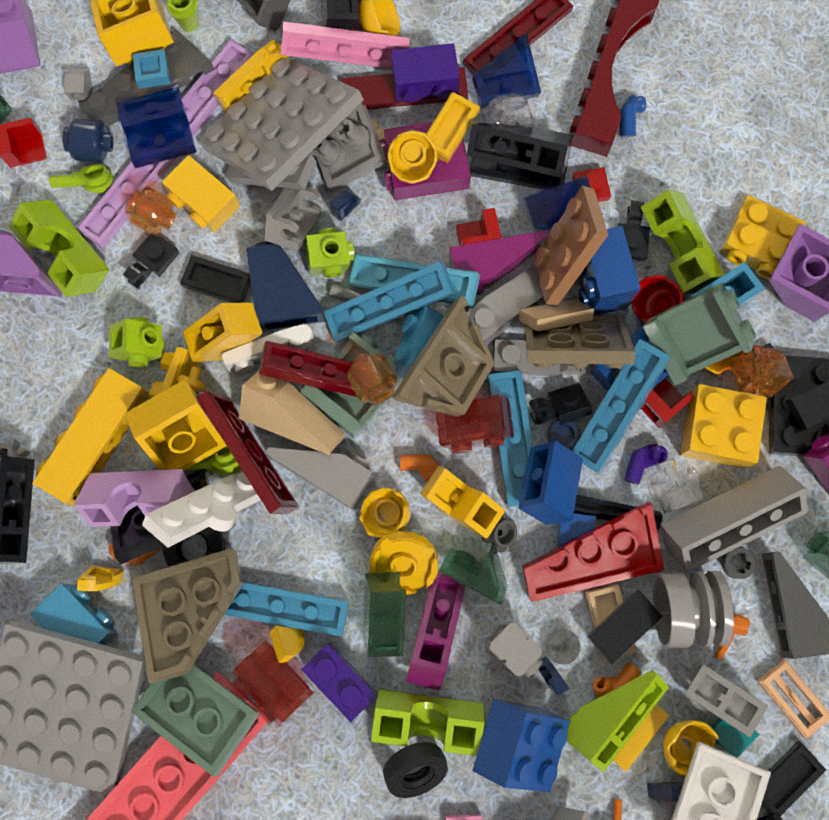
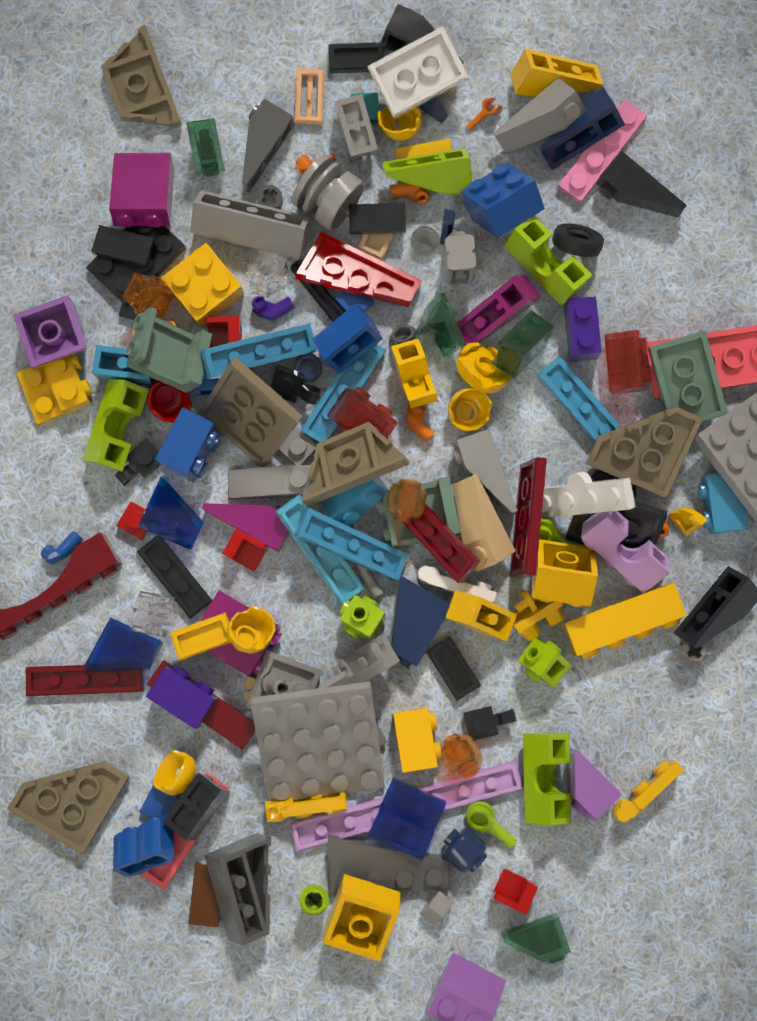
camera: 140 degrees left, 5 degrees up
dark azure plate [133,49,171,89] -> none
yellow tile [269,626,305,663] -> none
bright pink plate [280,21,410,69] -> none
dark blue tile [329,190,361,221] -> none
black slope [467,122,574,178] -> none
tan tile [519,299,594,332] -> none
medium nougat plate [534,185,609,307] -> none

